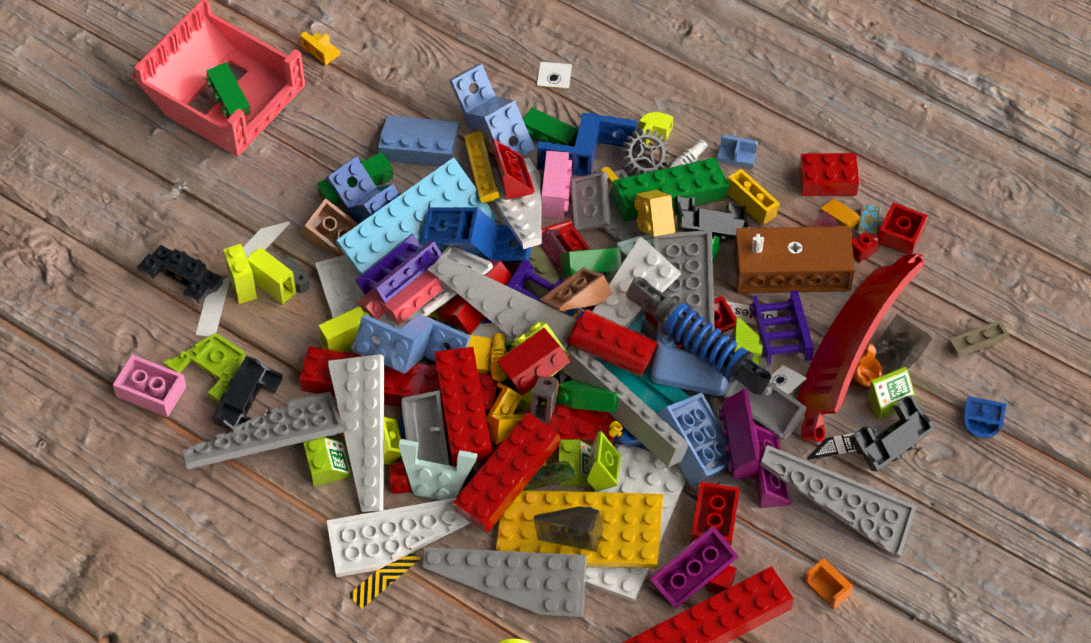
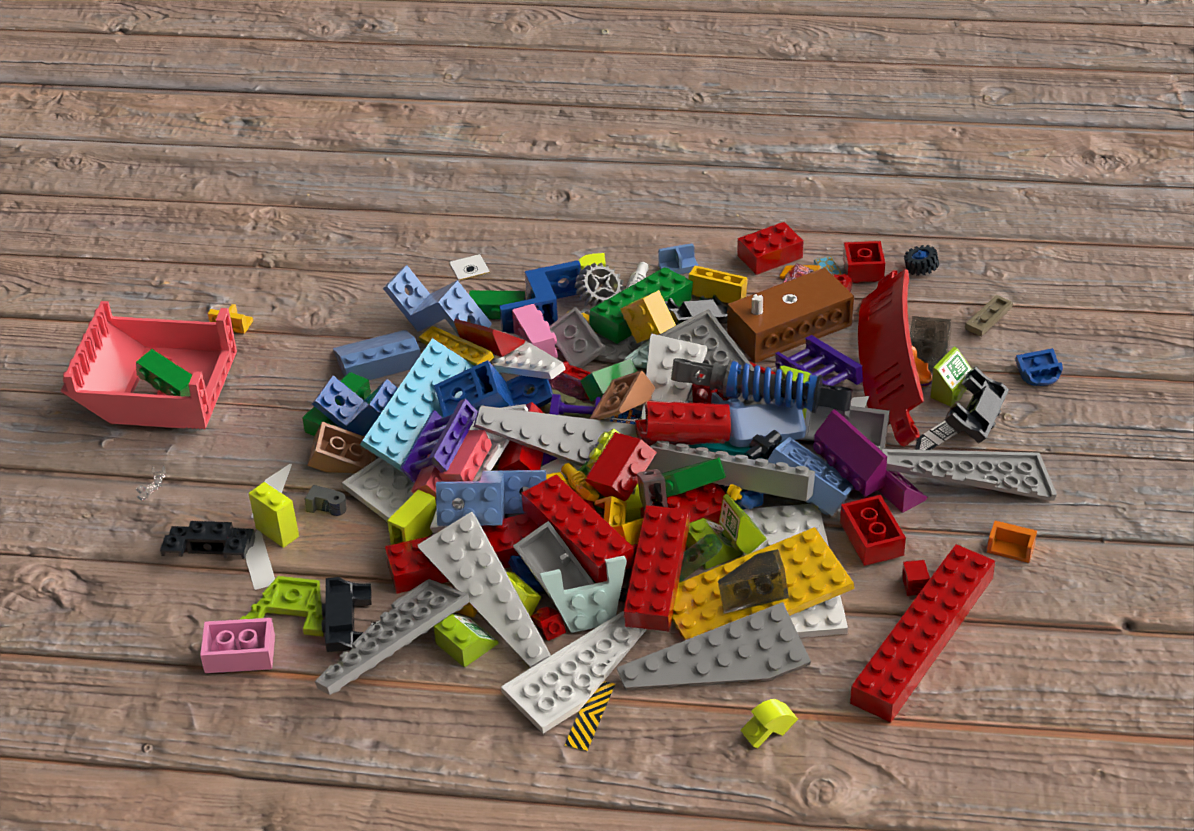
camera: 25 degrees left, 15 degrees down
neon yellow brick [247,247,296,305] -> none
magenta slope [650,526,739,609] -> none
none -> black axle [744,430,782,460]
none -> black wheel [904,245,939,276]

